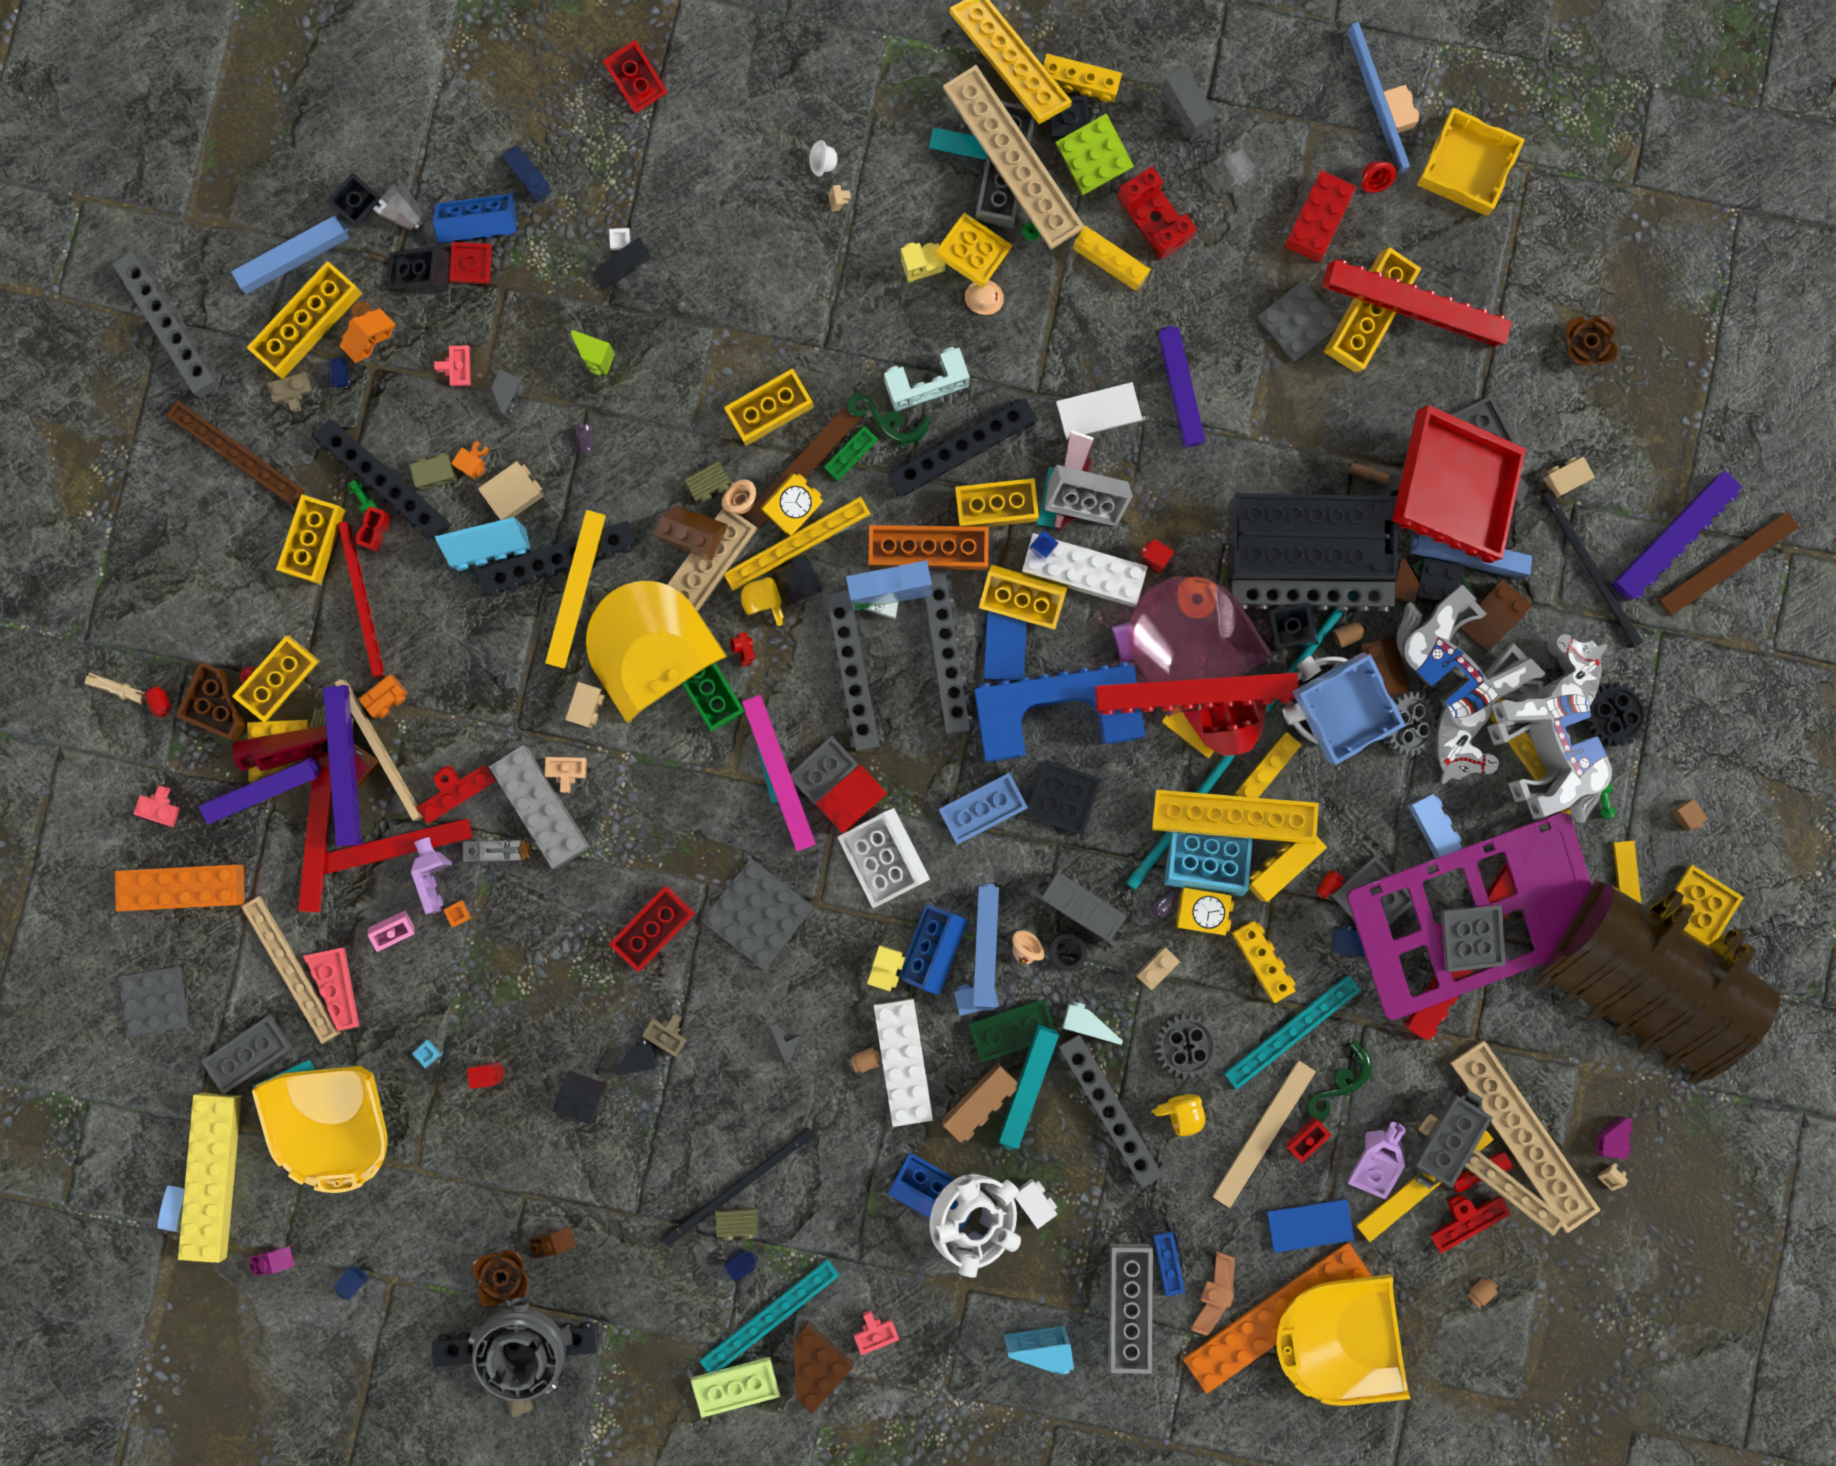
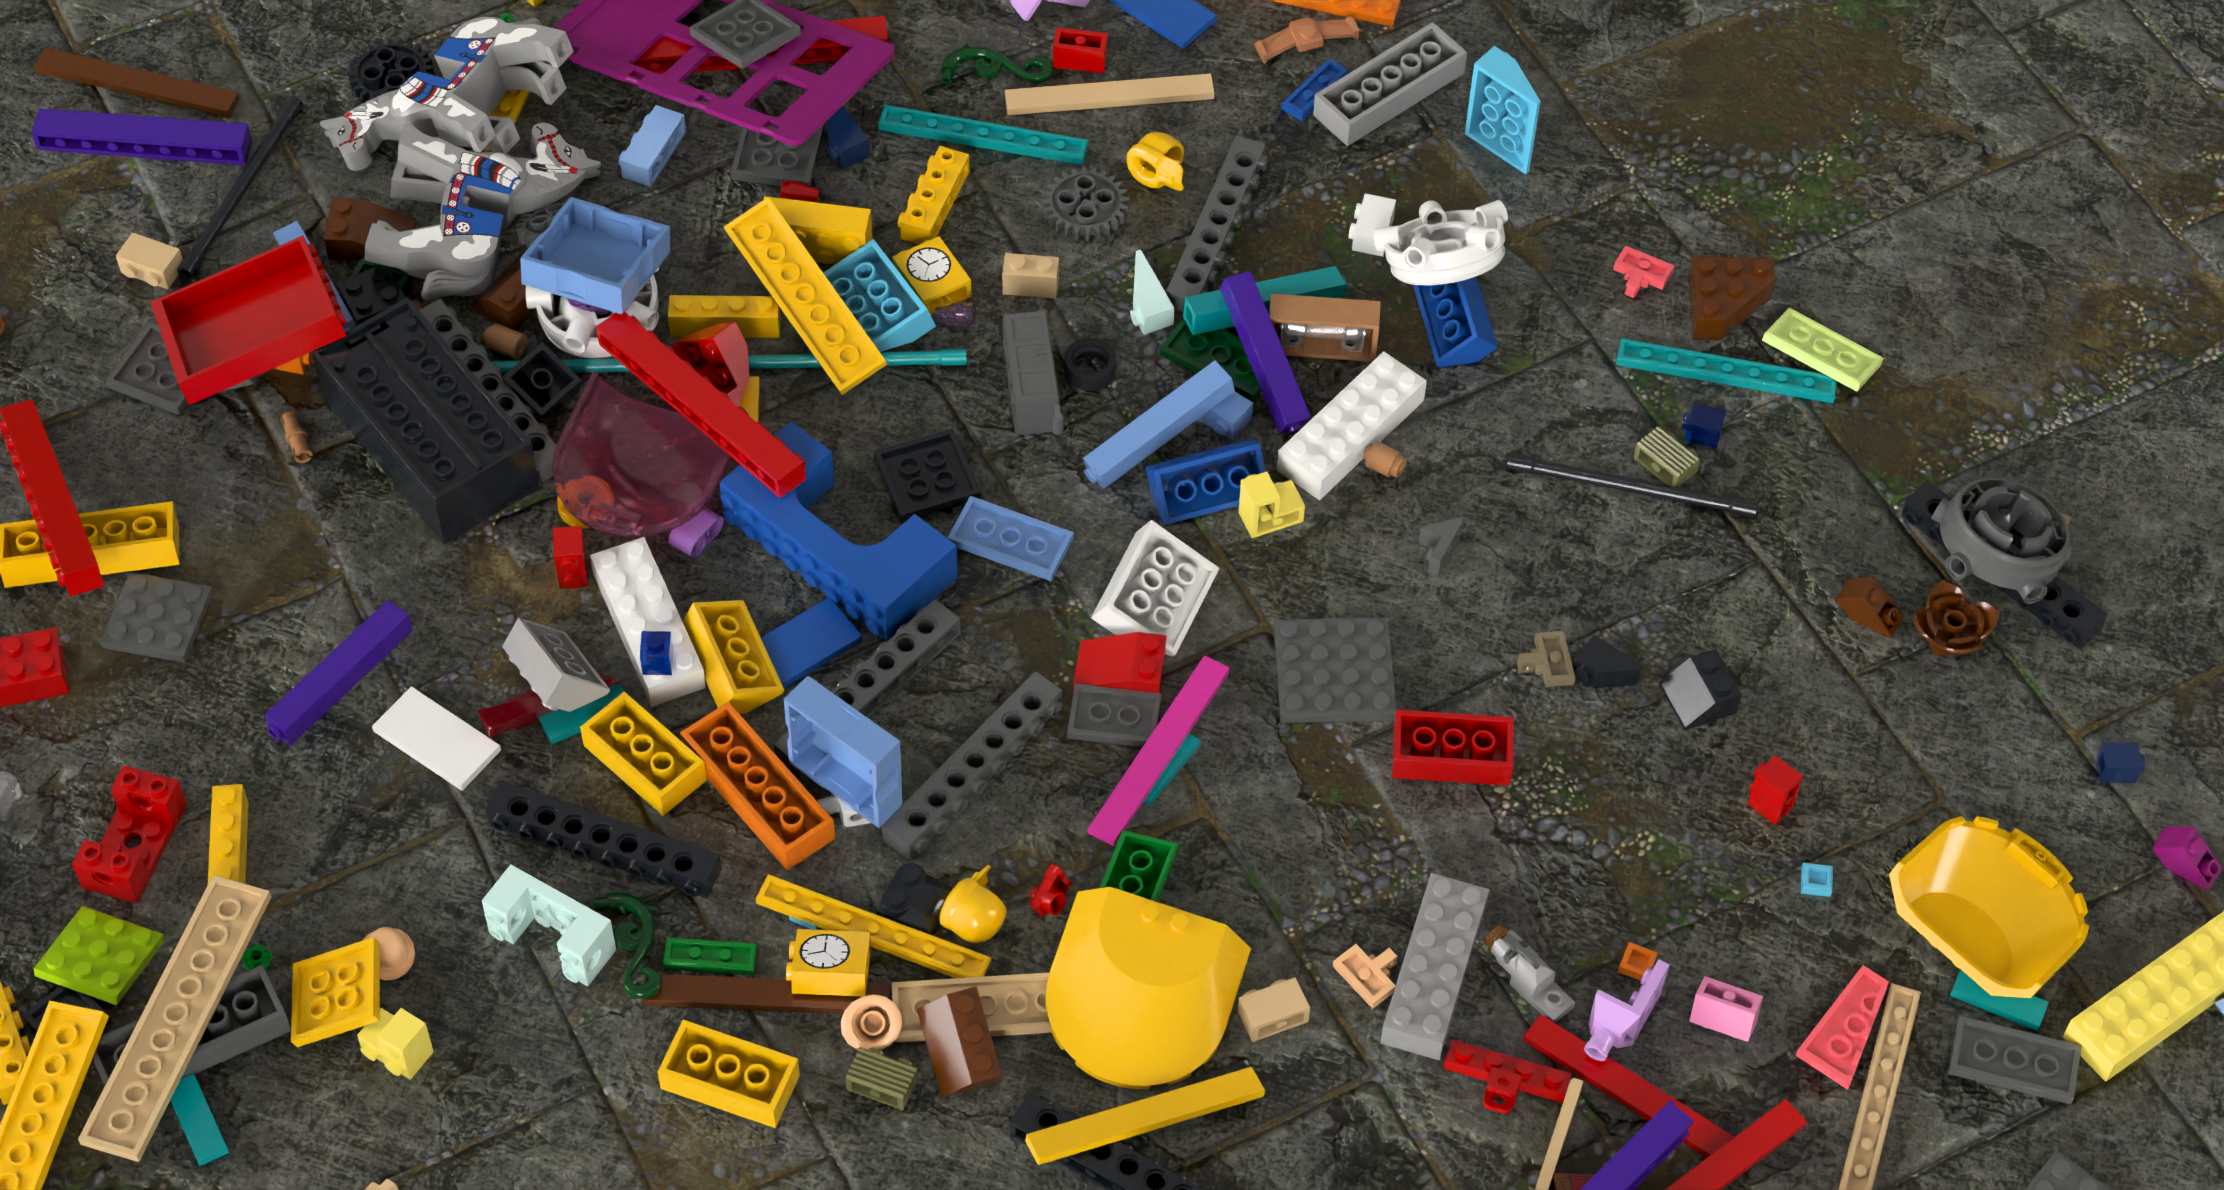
camera: 130 degrees left, 30 degrees down
light nougat hat [1012,930,1044,964] -> none
none -> dark purple brick [1220,271,1311,435]

